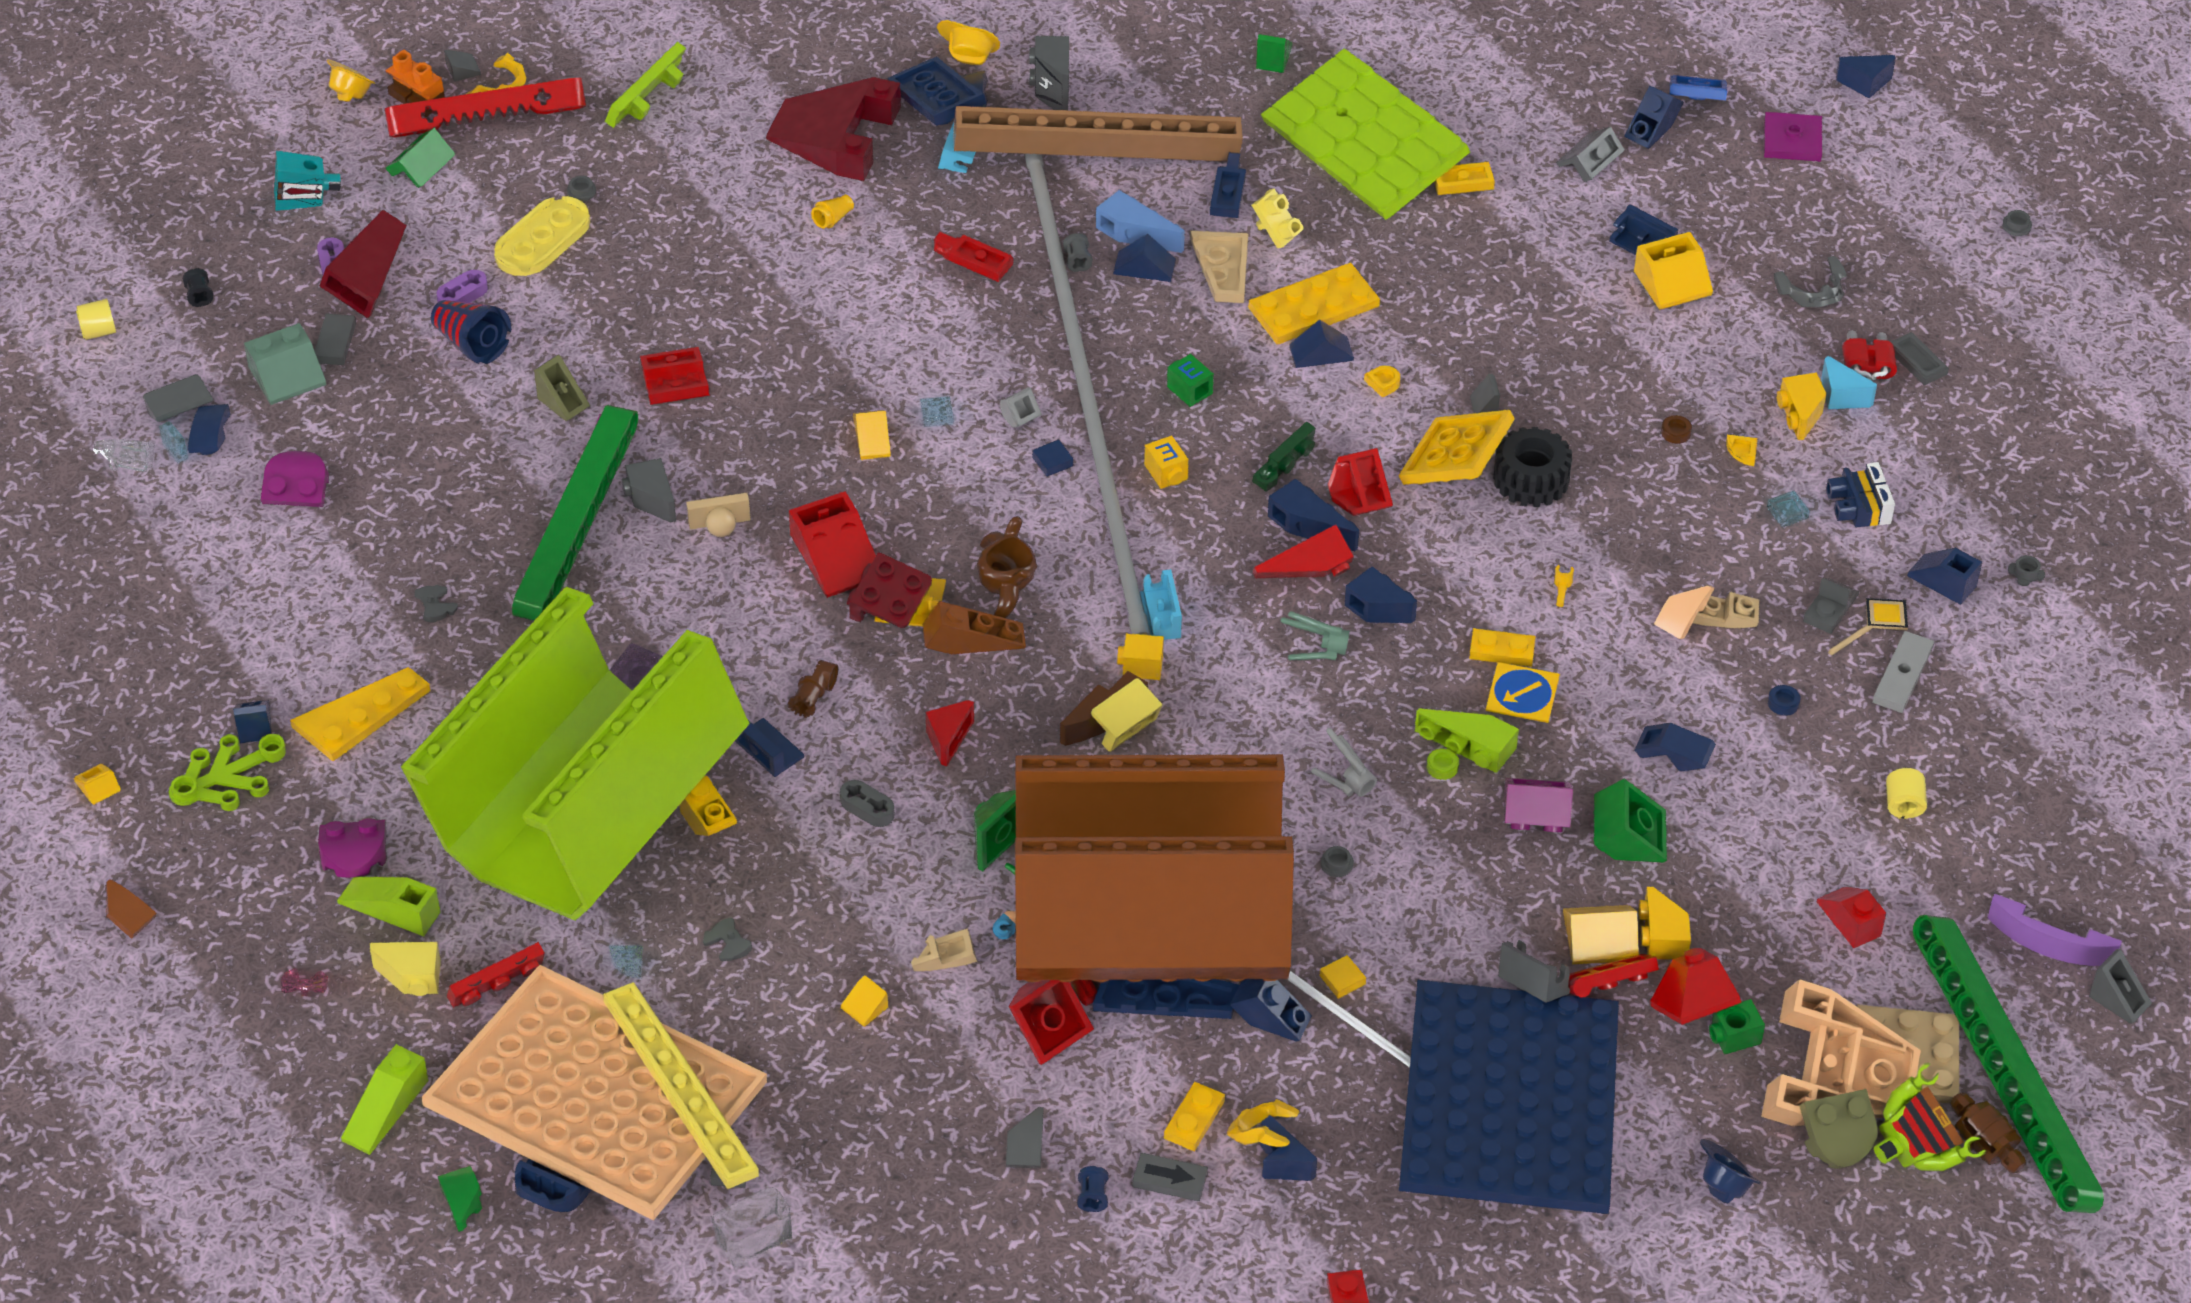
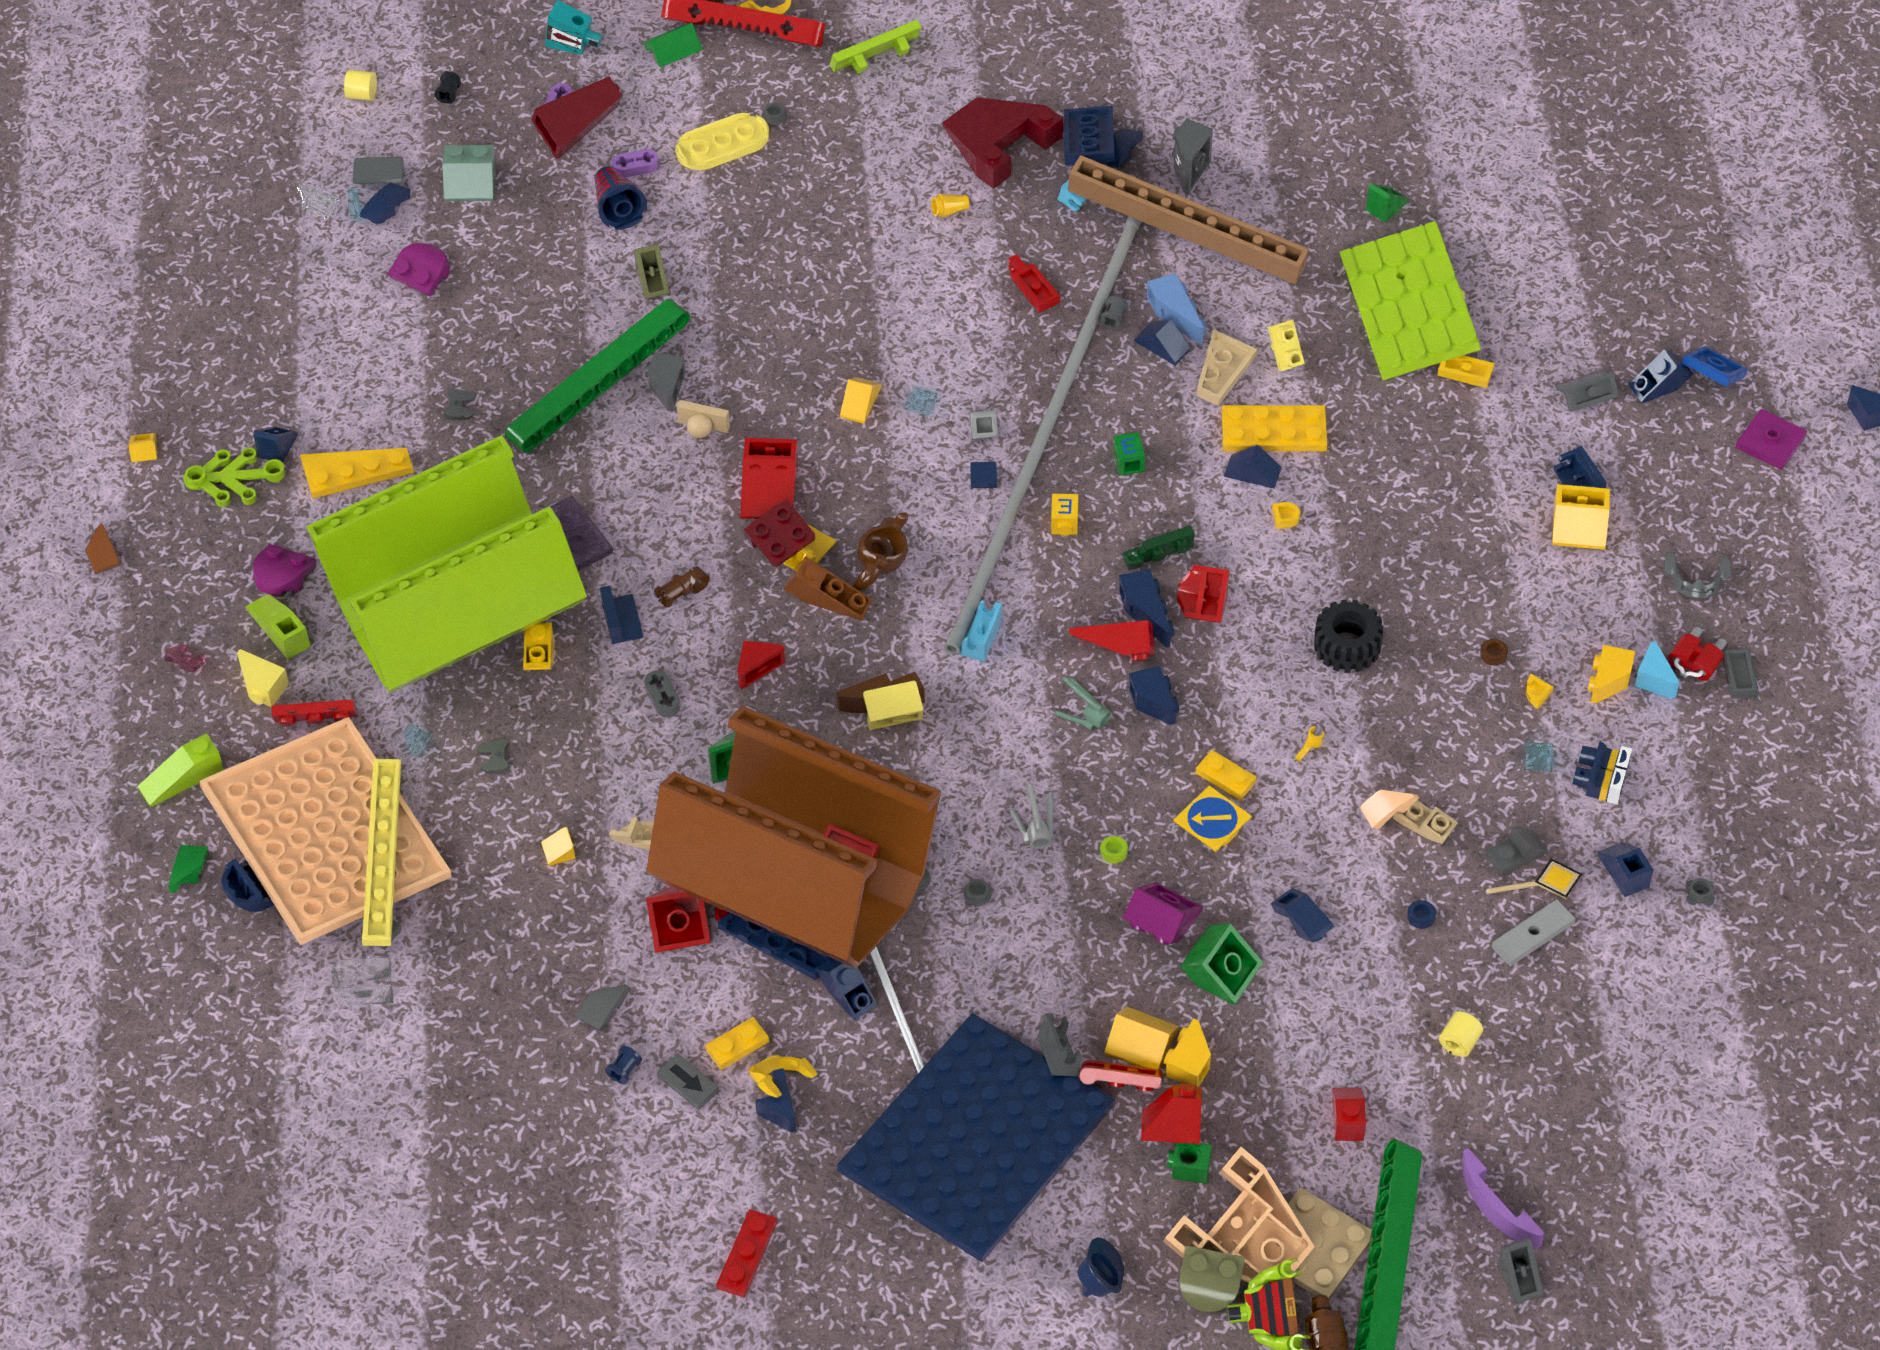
camera: 30 degrees right, 5 degrees up
dark grey tile [315,313,356,365] -> none
red slope [640,347,710,405] -> none
yellow piece [937,20,1000,65] -> none
yellow brick [1117,633,1164,680] -> none
dark blue hinge [1210,152,1246,218] -> none
yellow tile [1319,955,1366,999] -> none
yellow plate [1398,410,1515,485] -> none
lime slope [1415,708,1519,773] -> none
dark grey slope [1470,374,1500,413] -> none

